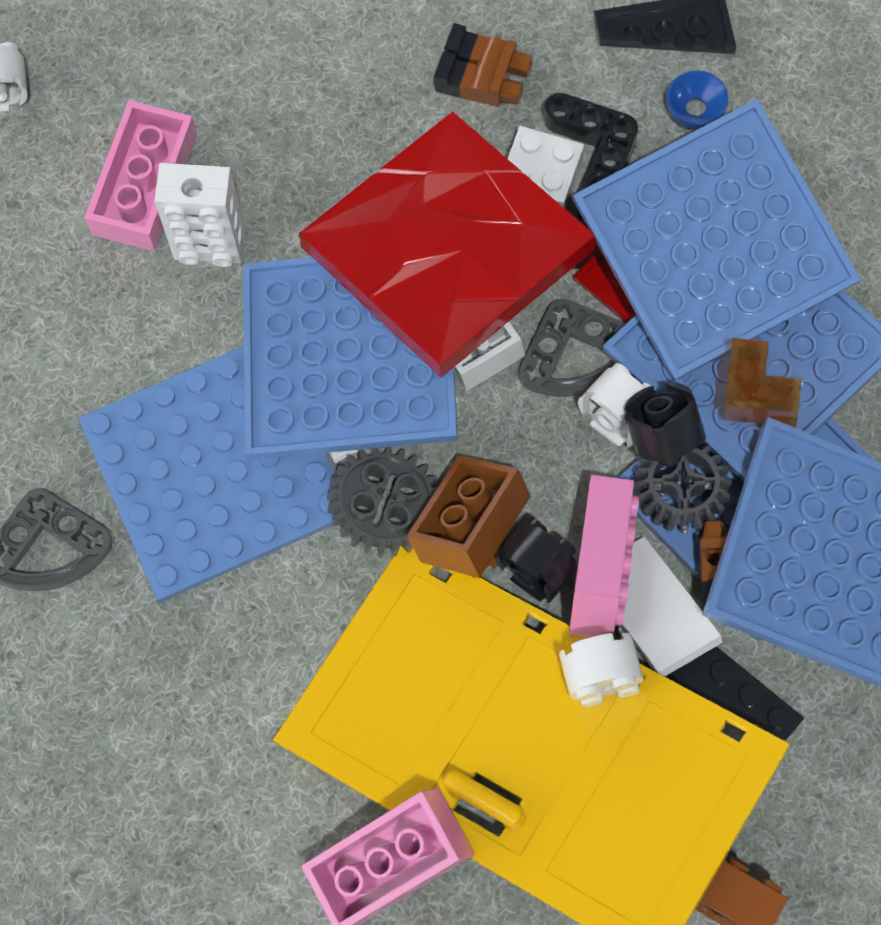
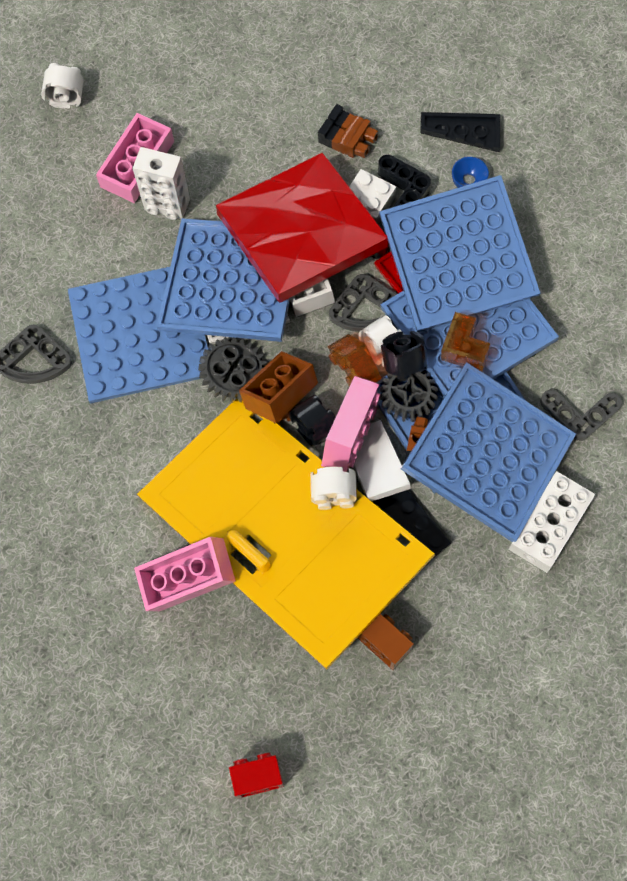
camera: 10 degrees right, 0 degrees up
none -> clear orange brick [328,334,382,386]

